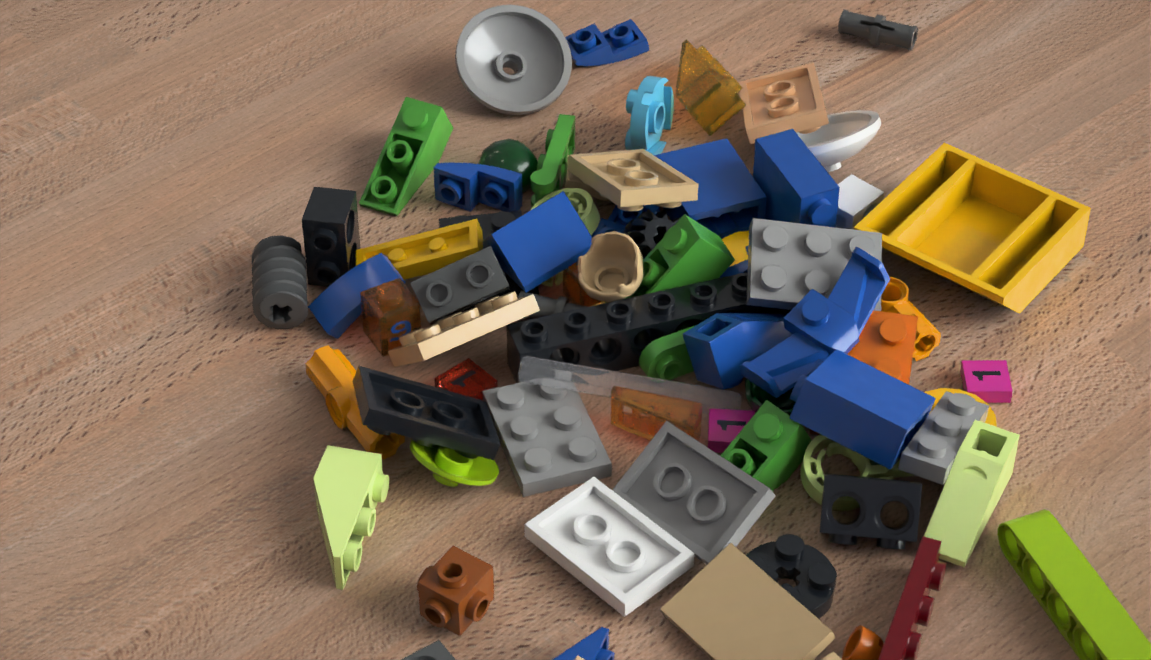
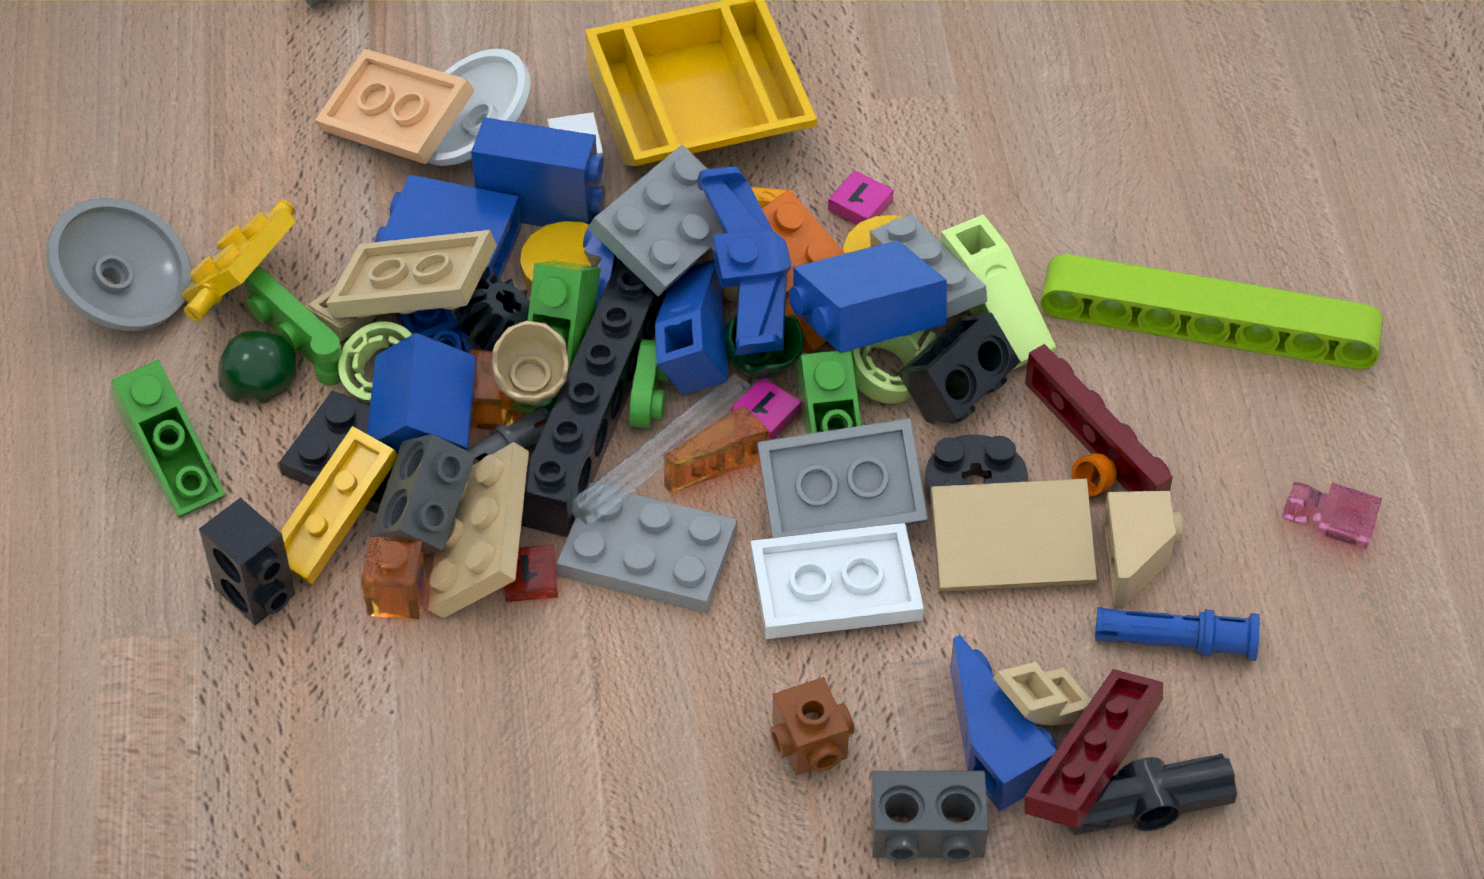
camera: 55 degrees left, 10 degrees up
dark grey piece [251,235,308,329] -> none
light orange piece [305,345,405,460] -> none
blue slope [308,253,406,339] -> none
yellowish green slope [313,445,389,590] -> none
black plate [352,366,501,460] -> none
lime dish [410,440,499,487] -> none
blue slope [434,162,523,212] -> none
blue slope [565,19,650,66] -> none
medium azure plate [625,76,674,155] -> none
clear yellow slope [675,39,746,136] -> none
none -> yellow plate [181,199,296,322]

